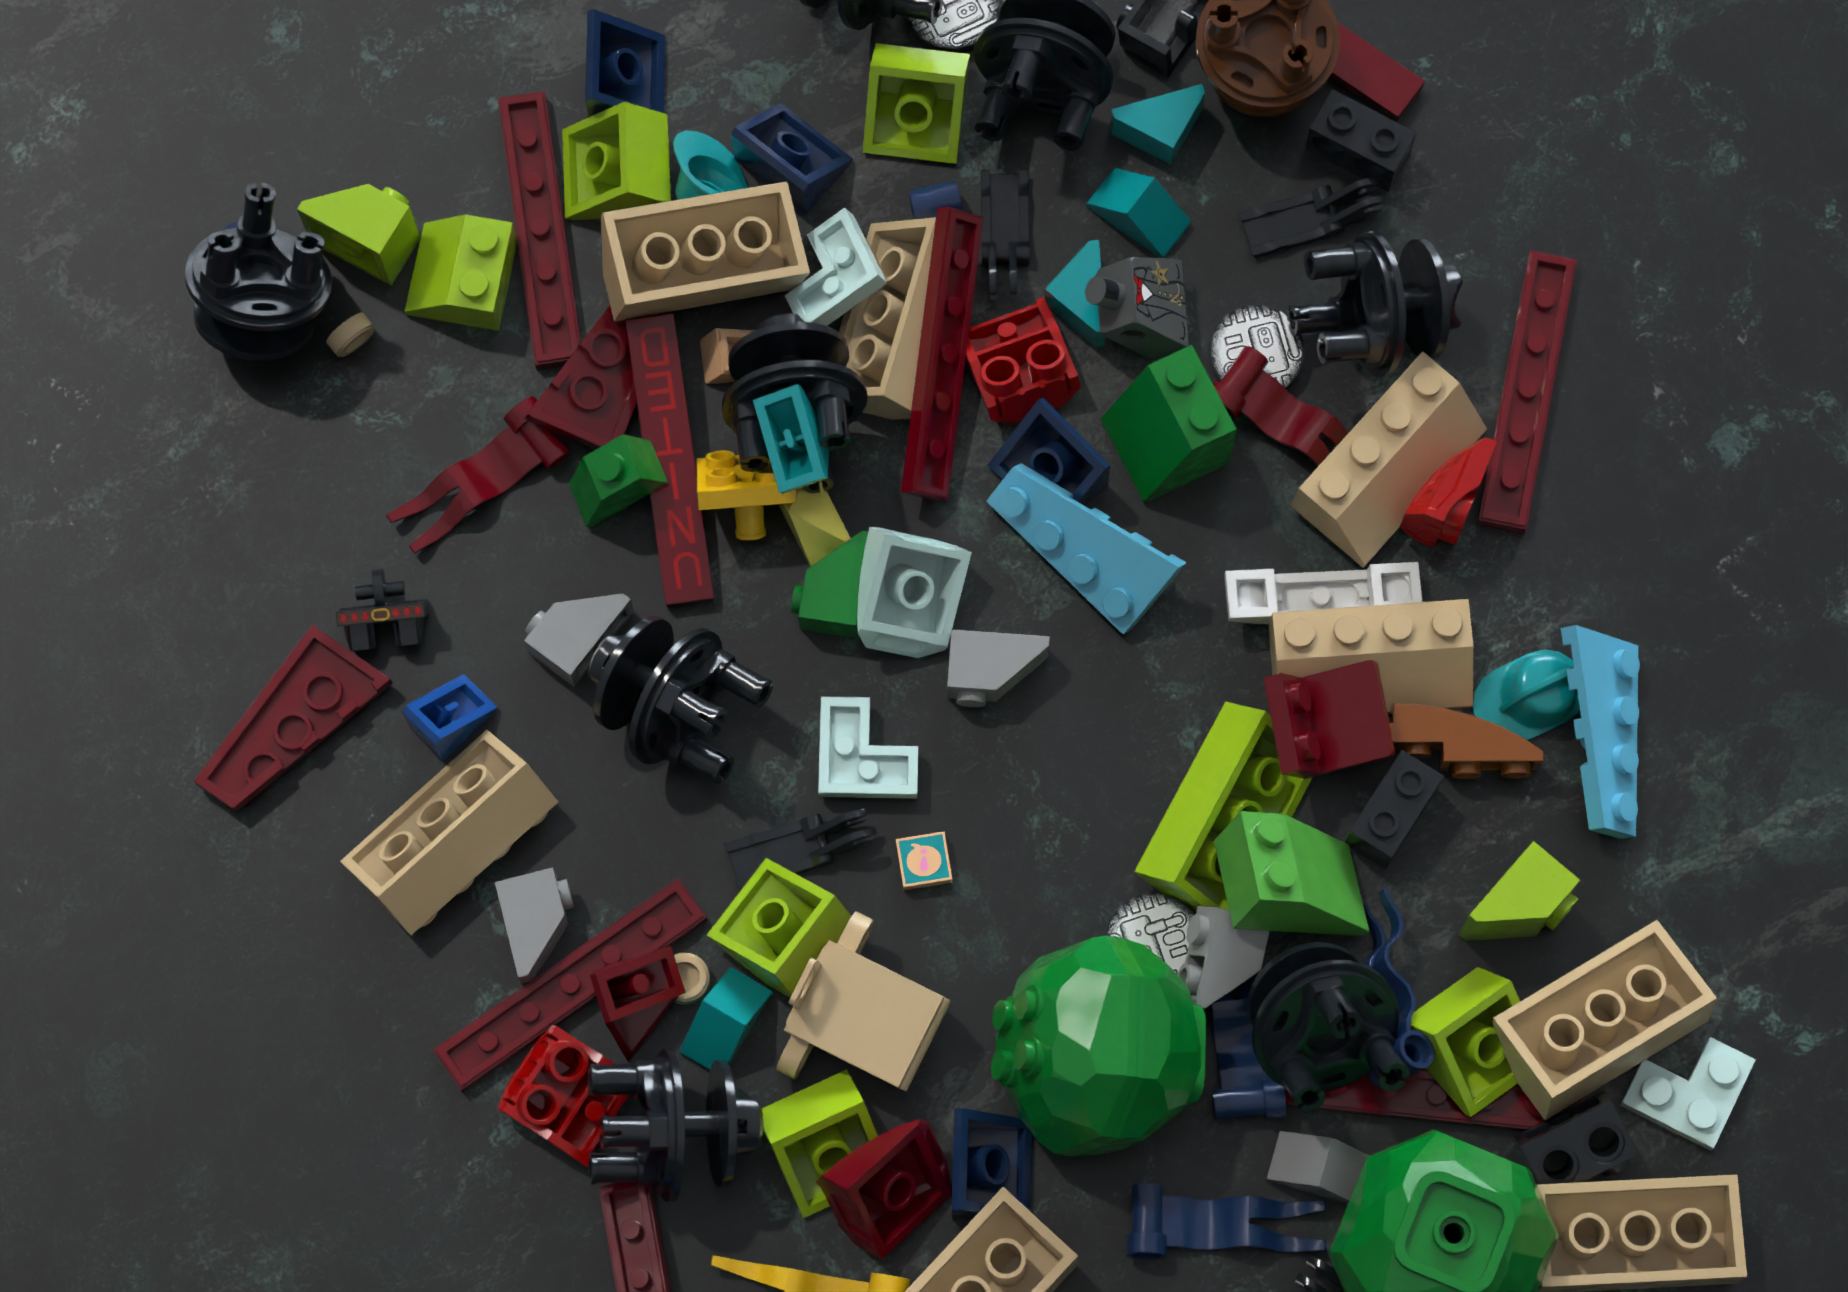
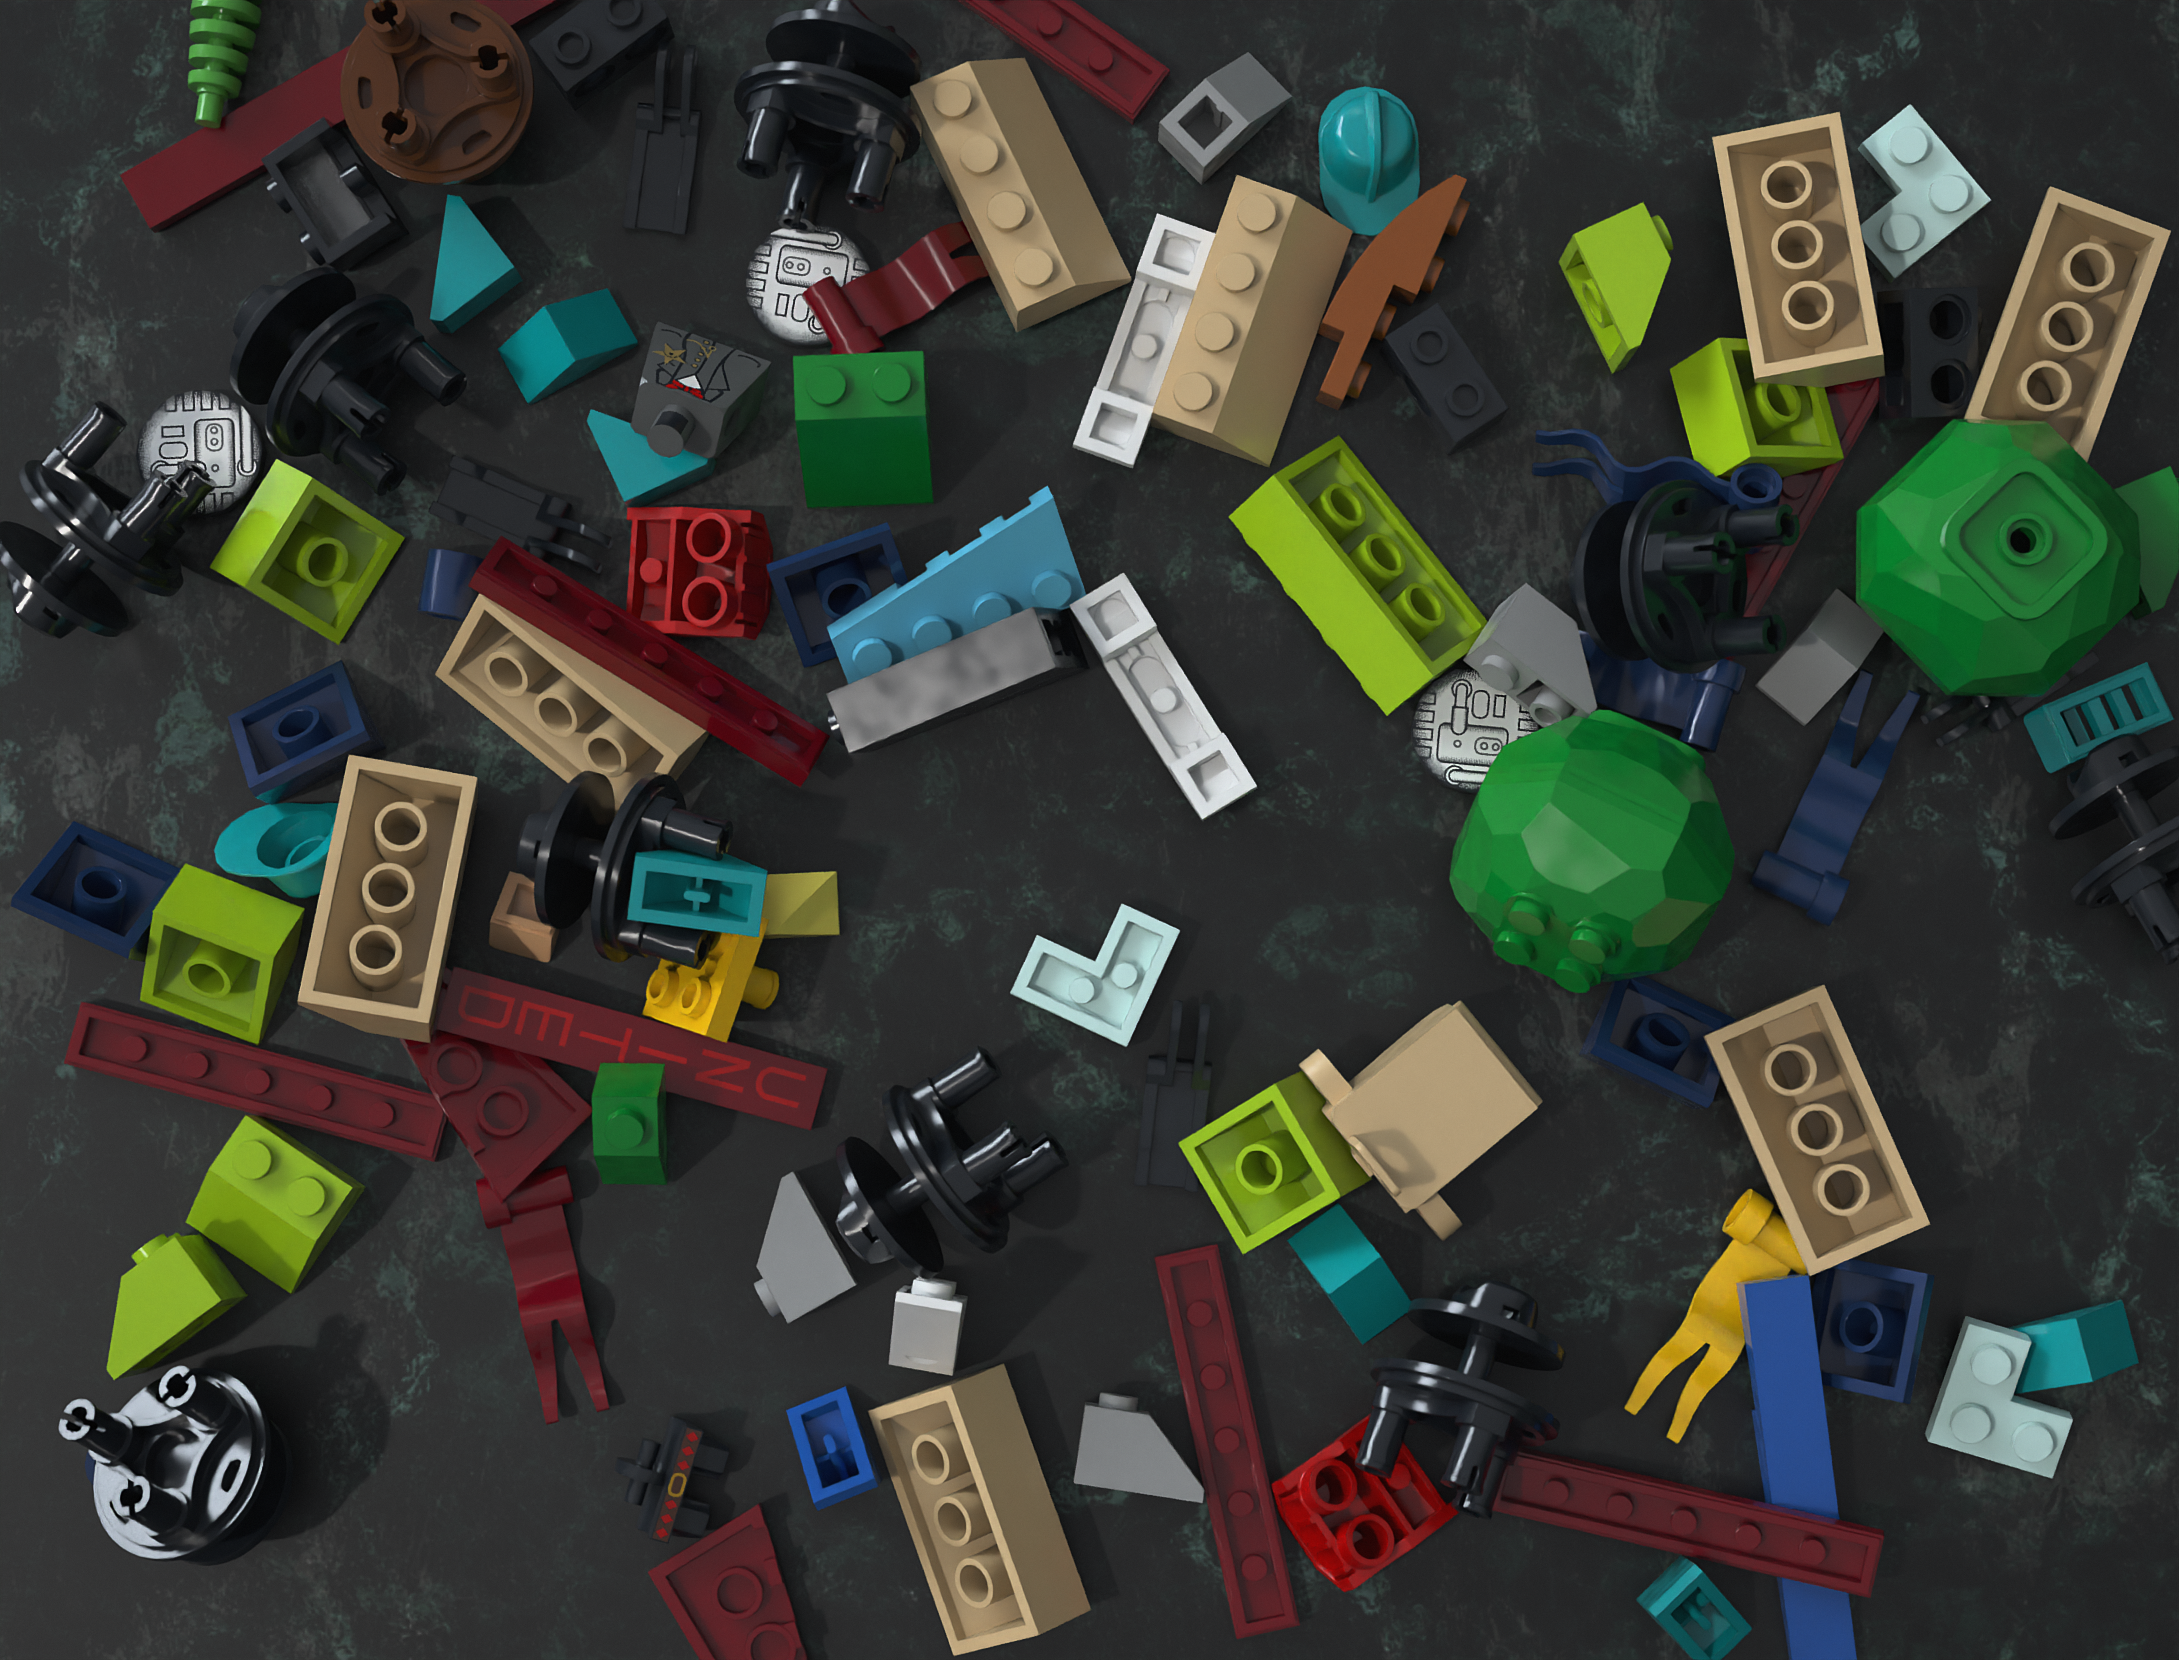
camera: 70 degrees left, 10 degrees up
tan tile [326,312,375,357] -> none
dark red slope [590,946,686,1063] -> none
tan tile [674,953,710,1005] -> none
lime slope [762,1069,878,1218] -> none
light aqua plate [785,208,887,326] -> none
green slope [791,531,868,638] -> none
dark red slope [816,1118,952,1260] -> none
light aqua slope [857,527,972,658] -> none
tile [896,832,952,890] -> none
light grey slope [947,629,1050,707] -> none
bright green slope [1214,811,1369,936] -> none
dark red bracket [1264,660,1395,779] -> none
red slope [1400,437,1497,548] -> none
medium azure wing [1561,625,1640,839] -> none
none -> slope [826,607,1090,753]
none -> white slope [889,1277,968,1376]
none -> white slope [1069,573,1257,821]
none -> light grey slope [1158,52,1292,185]

